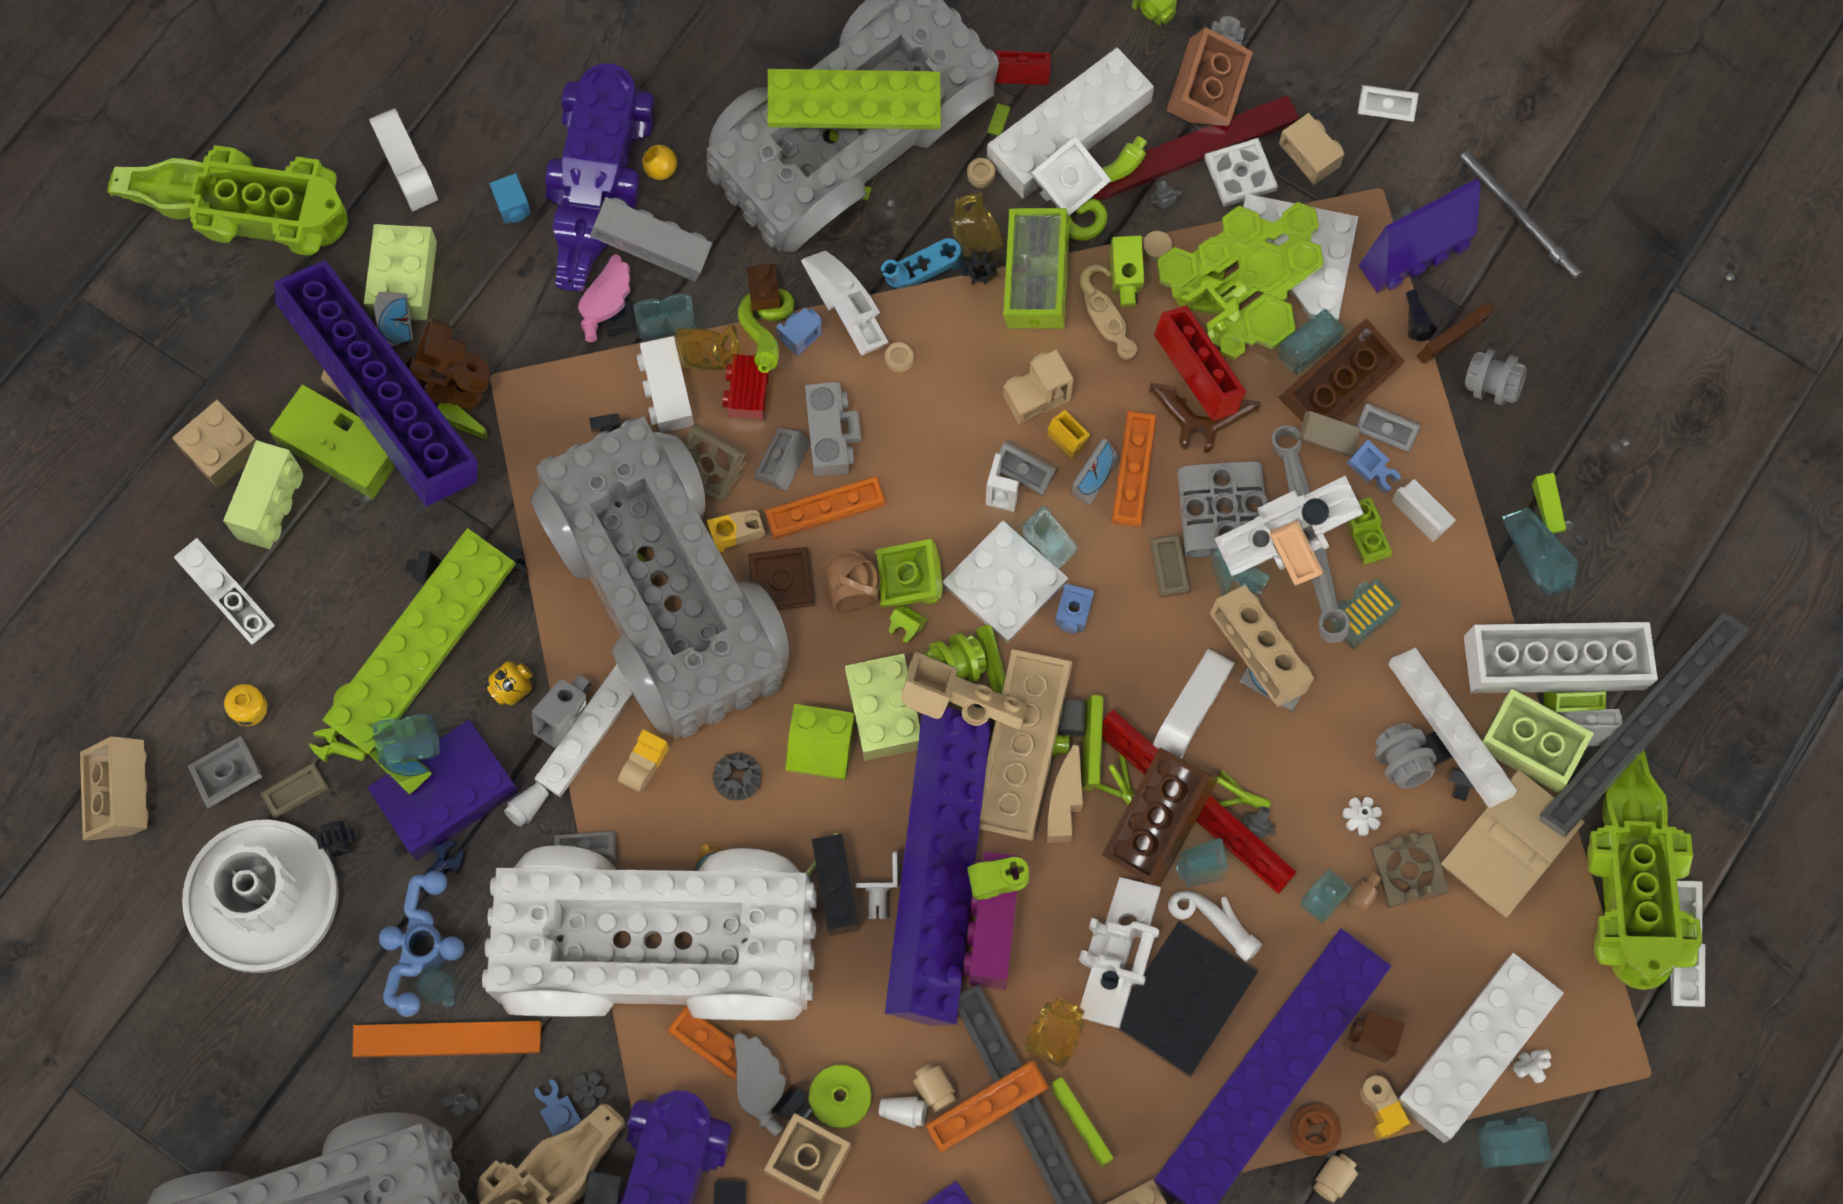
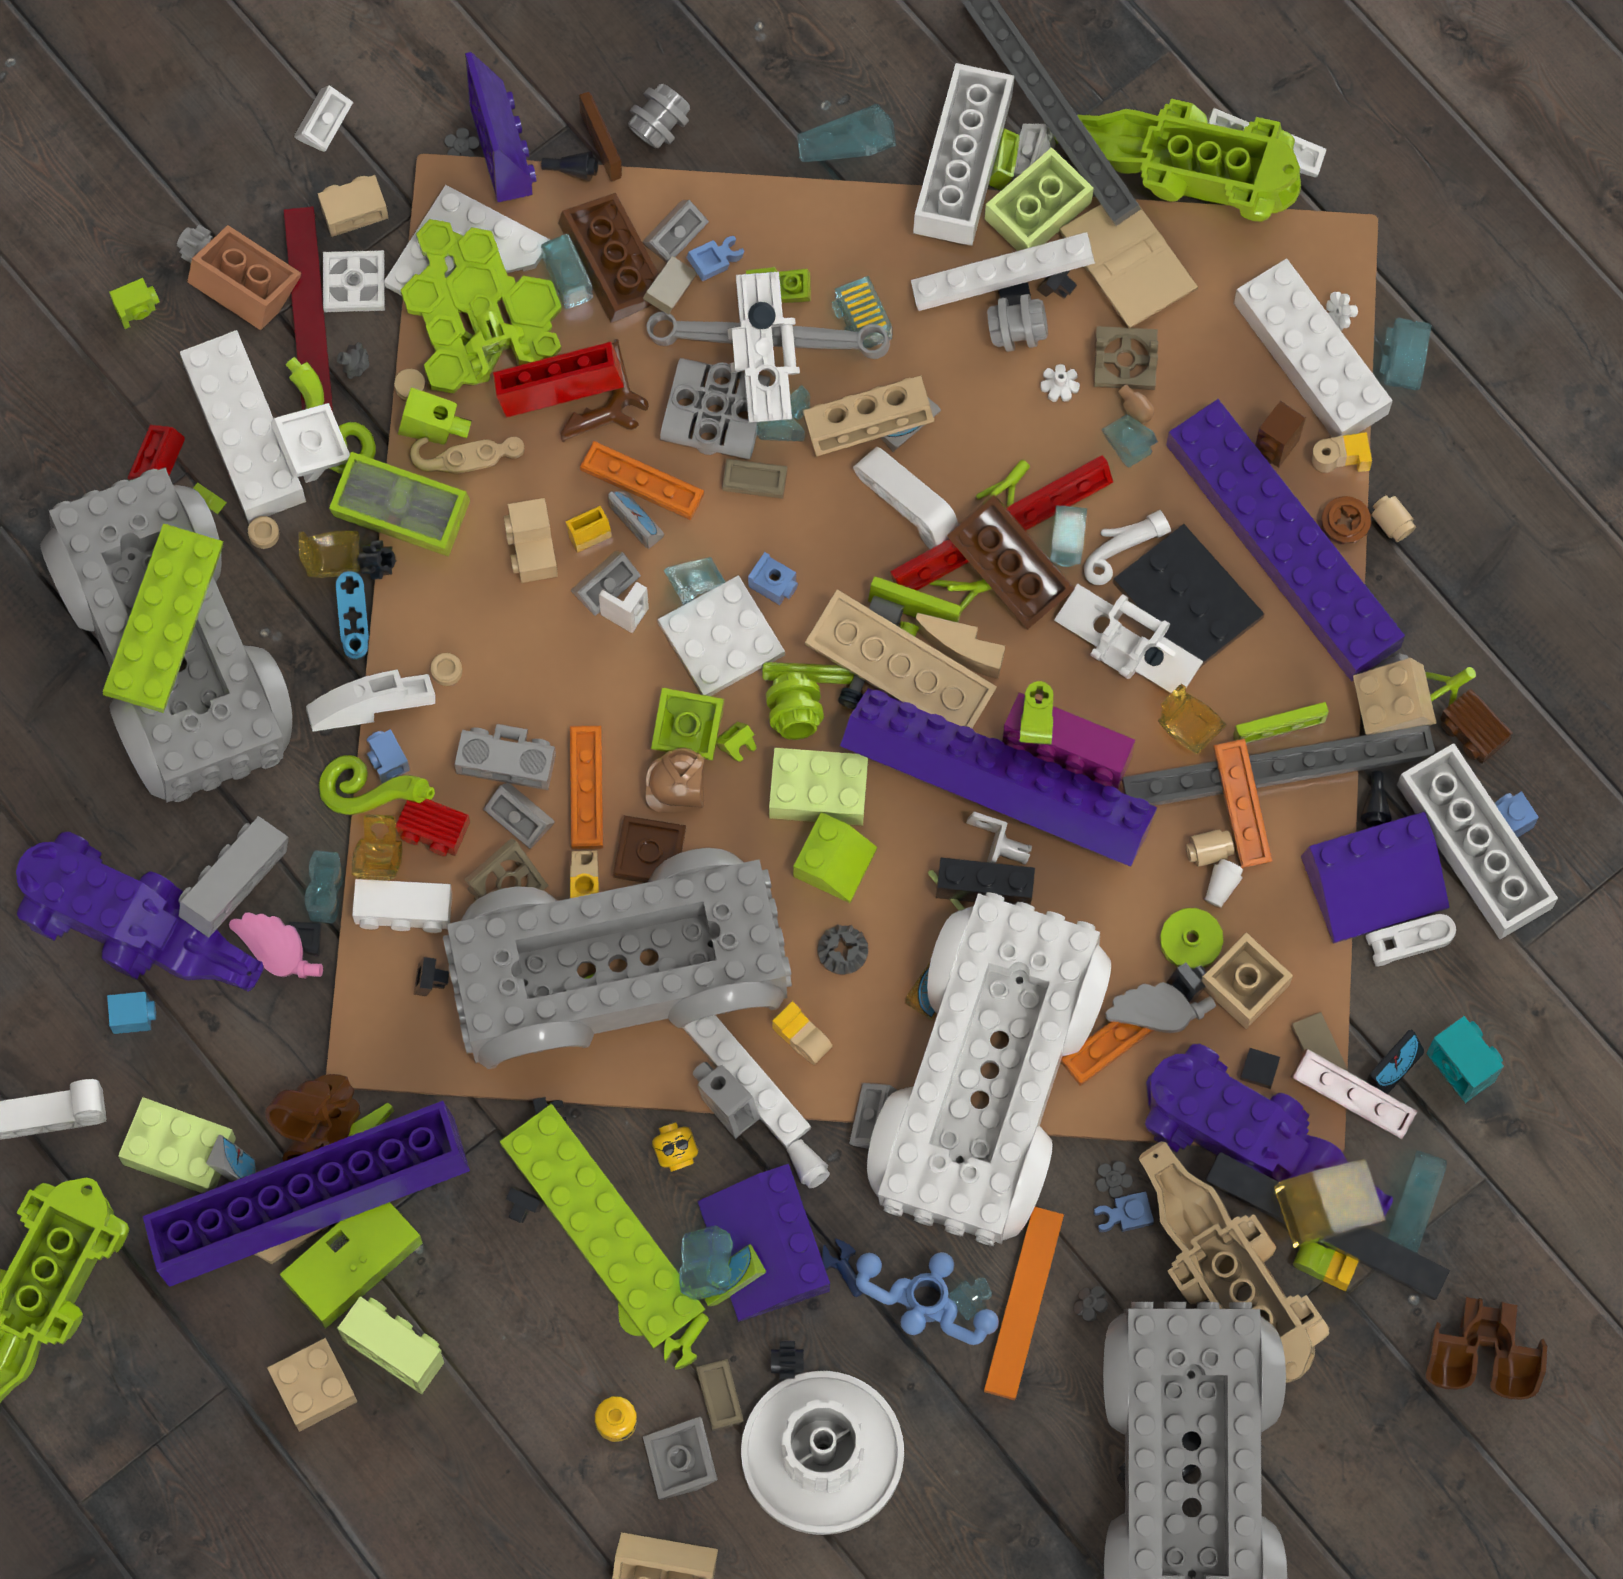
camera: 75 degrees left, 0 degrees up
white slope [174,538,275,645] -> none
yellow piece [642,145,678,180] -> none
reddish brown plate [747,264,781,311] -> none
tan plate [902,652,1026,729] -> none
dark grey plant [1242,806,1276,838] -> none
light nougat tile [1269,519,1323,586] -> none
white panel [1392,479,1456,542] -> none
flat silver bar [1460,150,1583,279] -> none
lime piece [1531,473,1566,535] -> none

